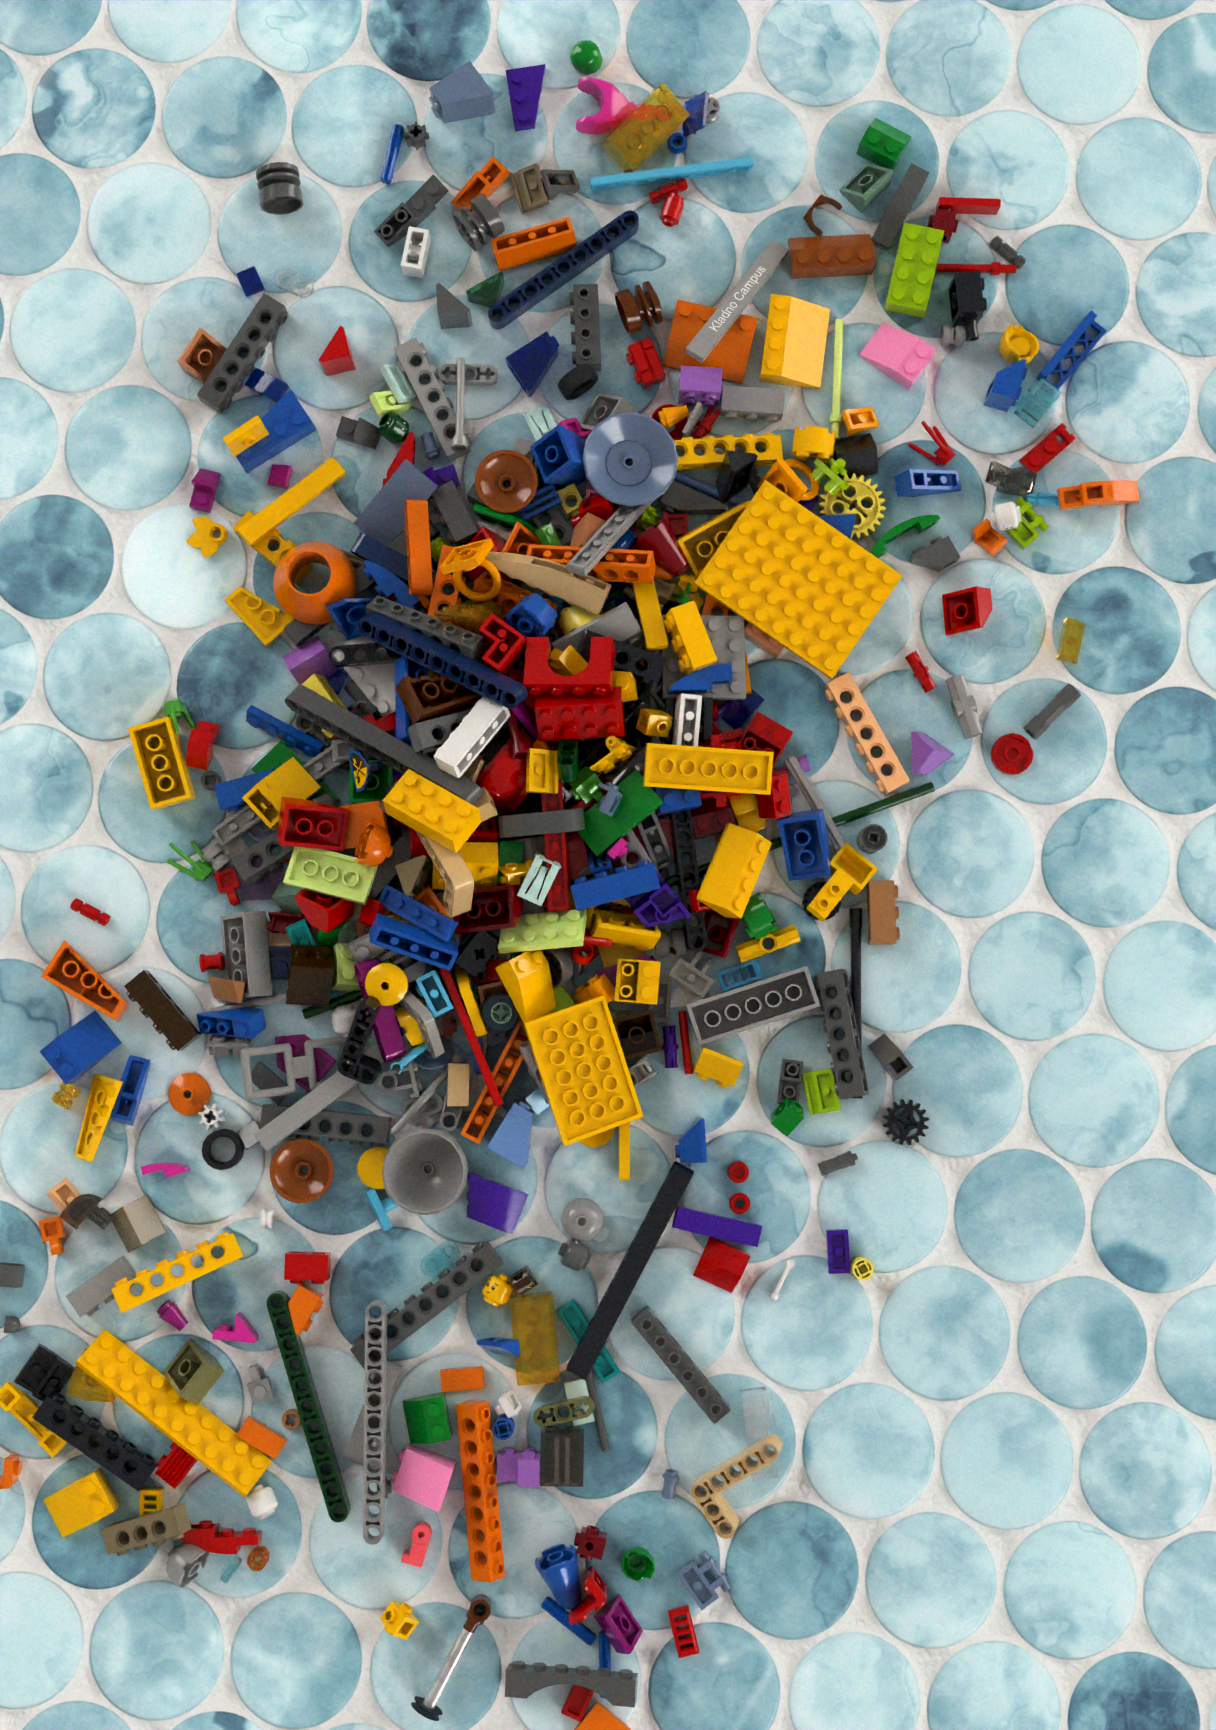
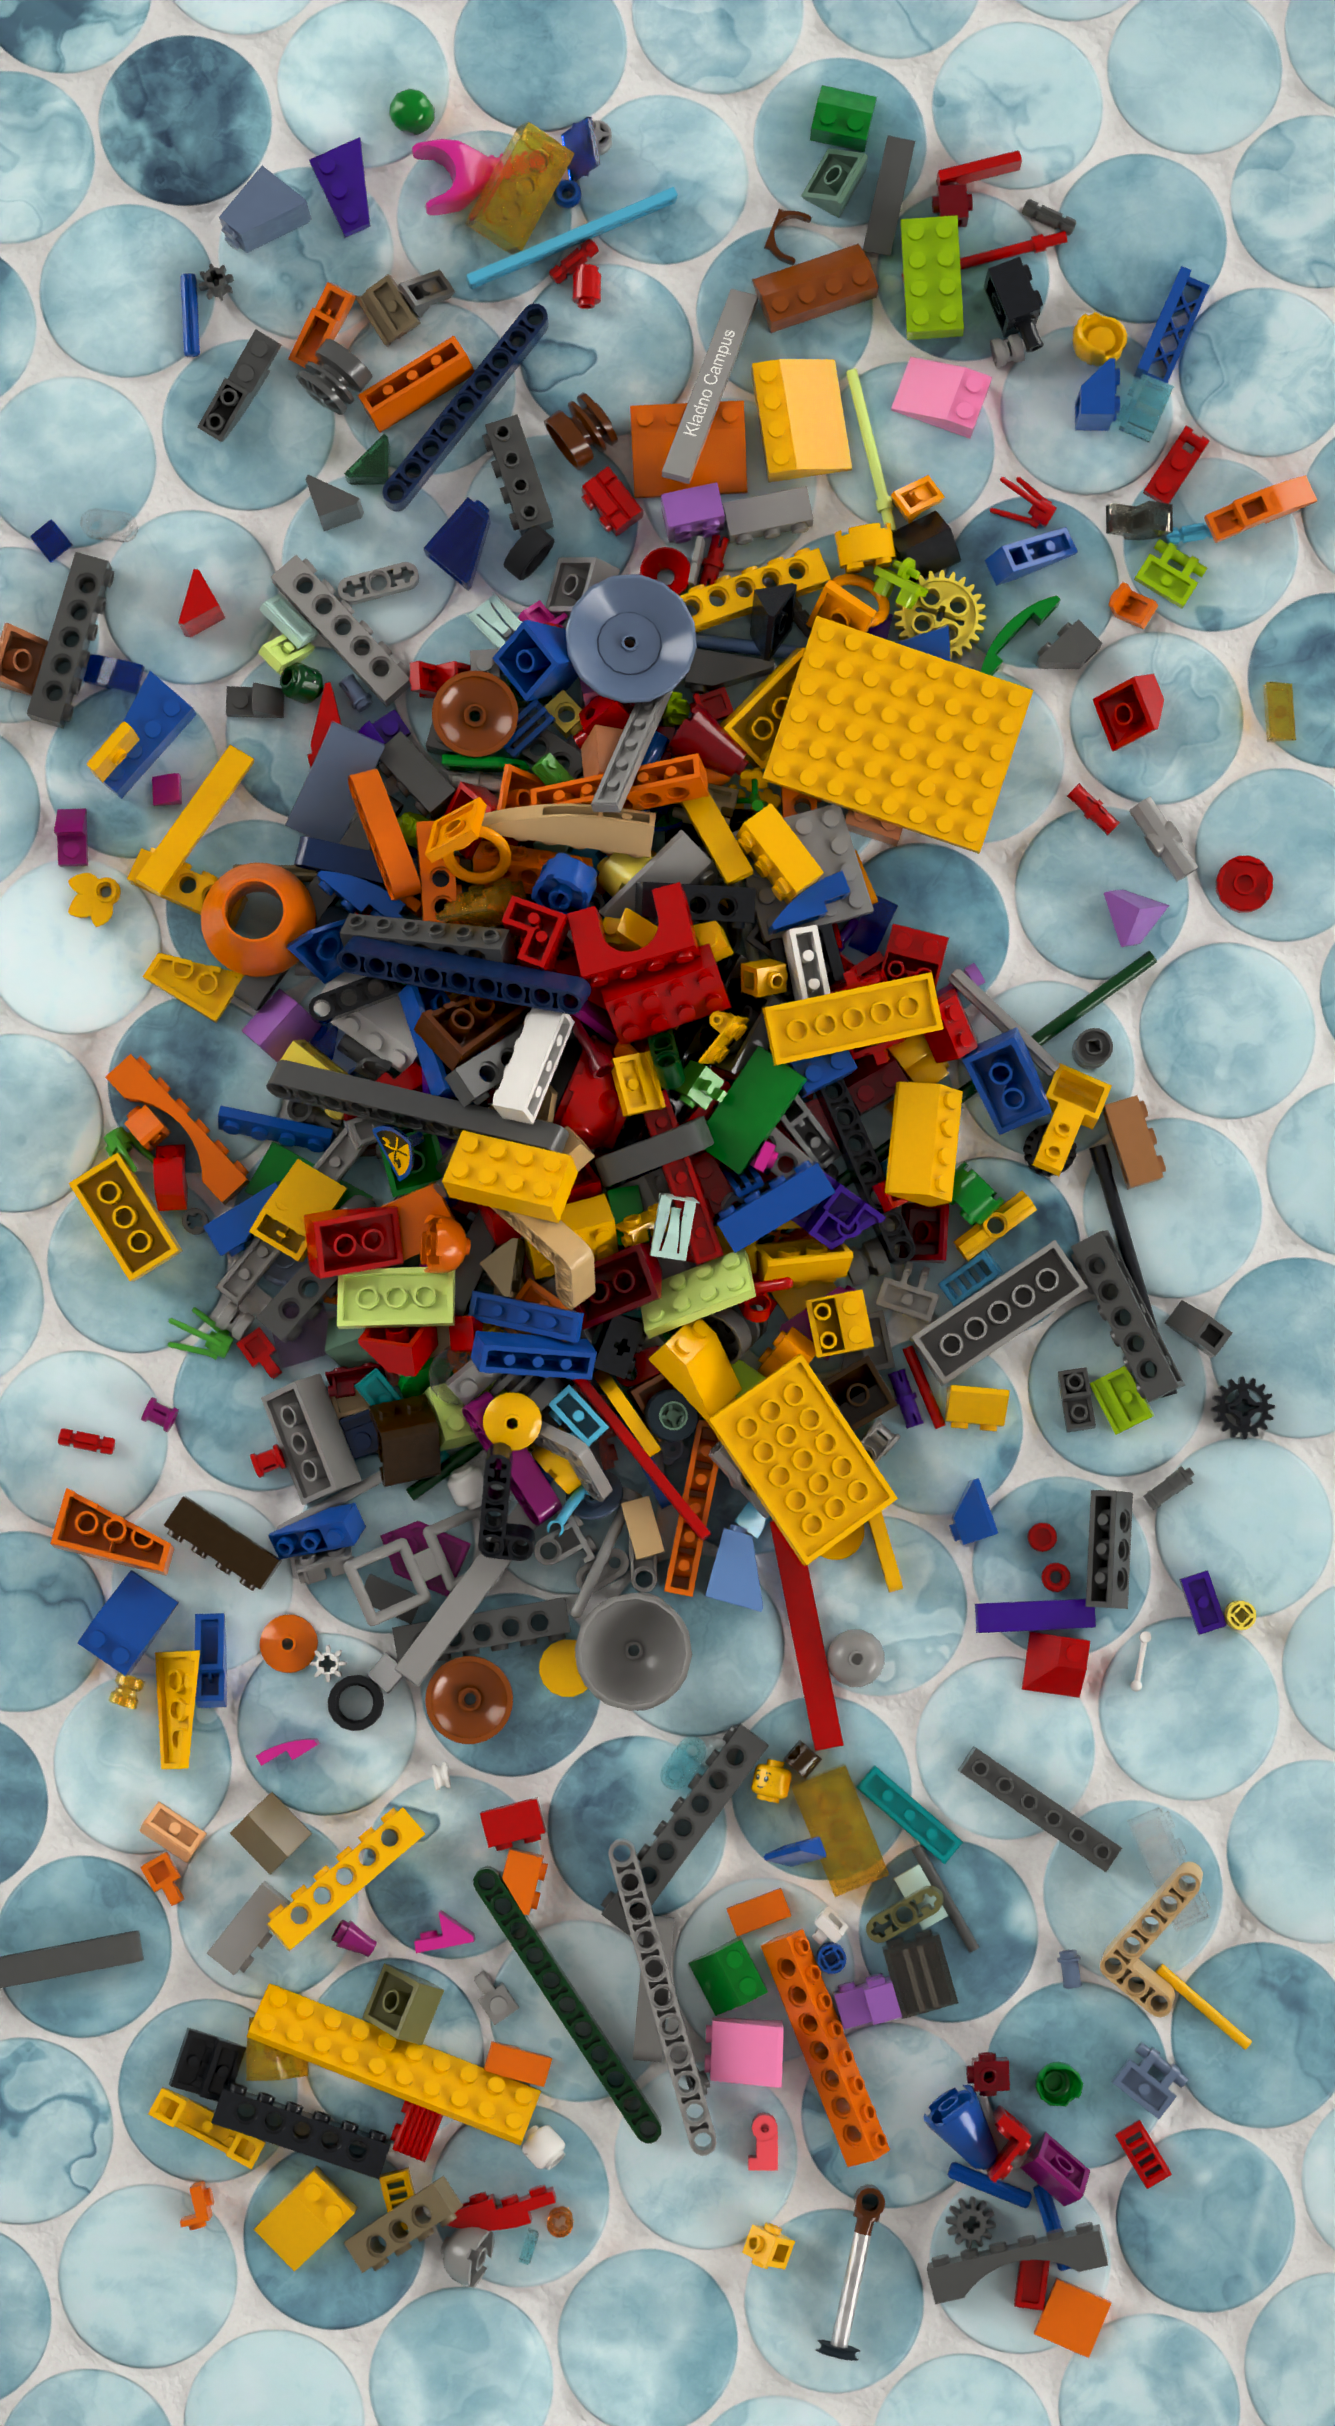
camera: 15 degrees left, 0 degrees up
dark grey hinge [4,1316,20,1333] -> none
clear smoke brick [60,1194,113,1230] -> none
medium nougat slope [209,976,245,1003] -> none
dark grey wheel [256,162,303,215] -> none
medium nougat bush [281,1409,301,1430] -> none
medium azure tile [364,1188,399,1231] -> none
white brick [401,226,431,278] -> none
light grey piece [451,357,468,452] -> none
dark purple slope [467,1172,529,1234] -> none
dark grey head [558,1239,591,1271] -> none
black beam [566,1161,694,1380] -> none
sand blue bracket [598,782,623,818] -> none
light orange cone [658,405,690,428] -> none
green brick [770,1097,804,1136] -> none
light nougat brick [824,672,910,795] -> none
white head [990,502,1022,531] -> none
dark grey axle [1023,683,1081,740] -> none
none -> orange arch [105,1054,250,1205]
none -> orange slope [124,1104,172,1152]
none -> magenta bush [141,1397,179,1432]
none -> red brick [409,661,471,699]
none -> red tile [769,1521,844,1751]
none -> dark grey gear [945,2196,996,2249]
none -> dark grey brick [1086,1490,1133,1609]
none -> yellow bar [1155,1964,1252,2050]

